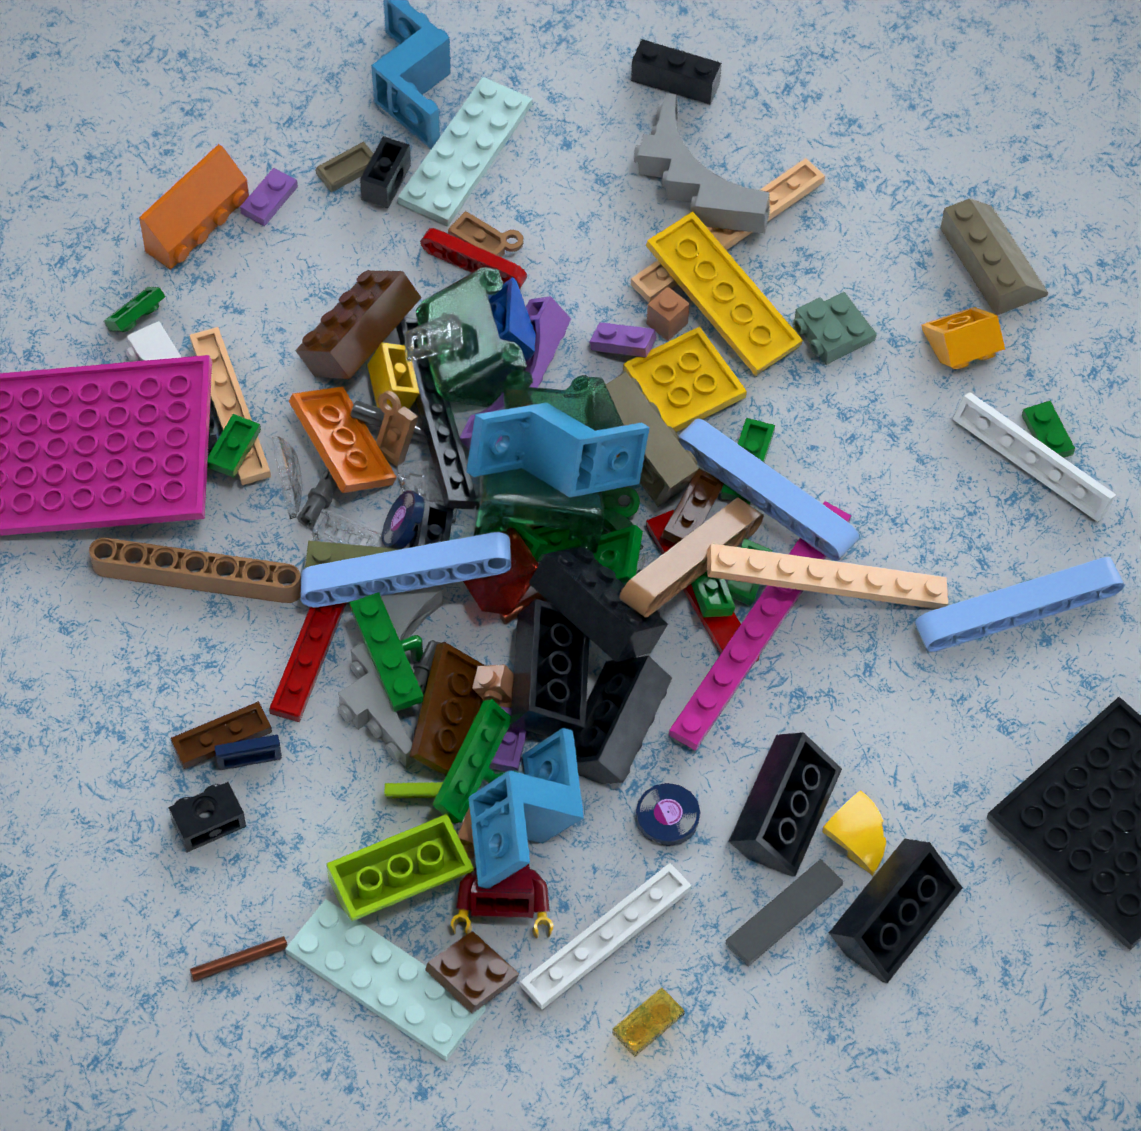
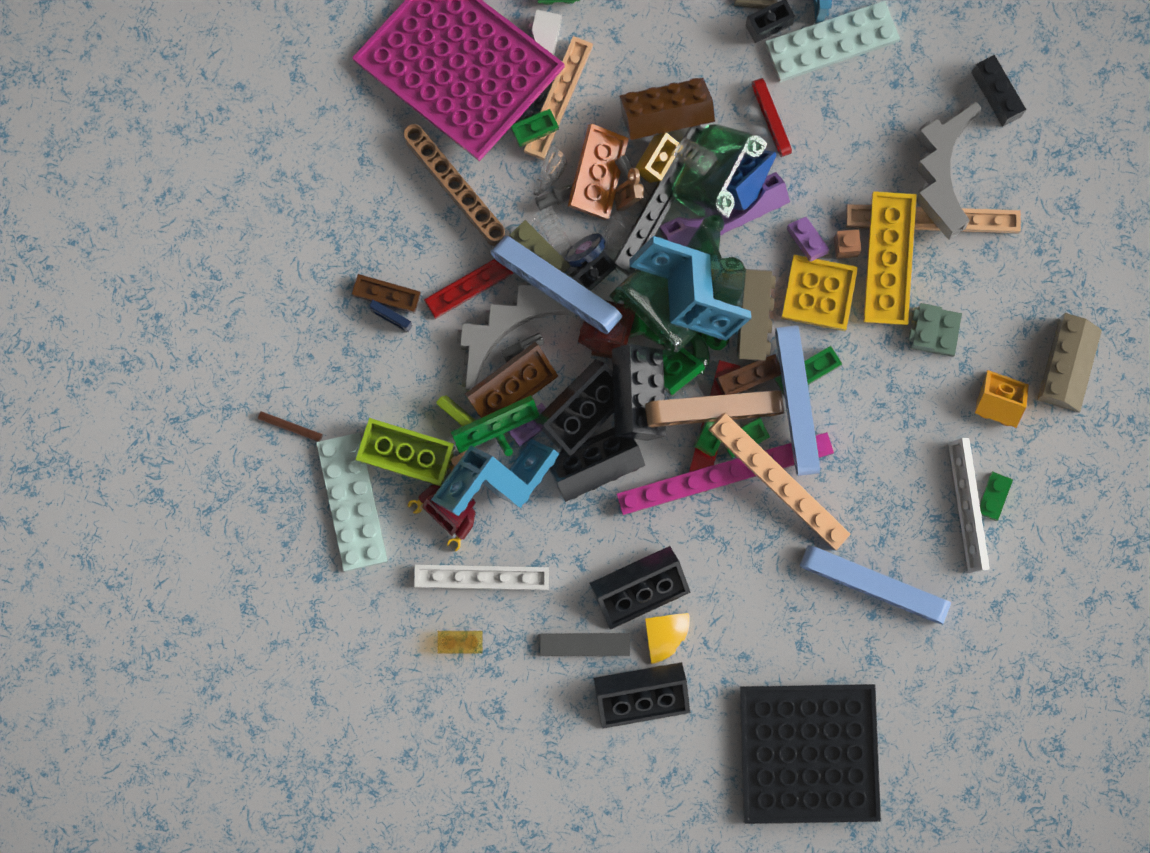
camera: 40 degrees right, 20 degrees up
black brick [168,782,246,853] -> none
green plate [349,592,424,712] -> none
reddish brown plate [425,930,519,1013] -> none
medium nougat hinge [448,211,524,257] -> none
nougat brick [472,664,514,708] -> none
dark blue tile [636,783,701,846] -> none

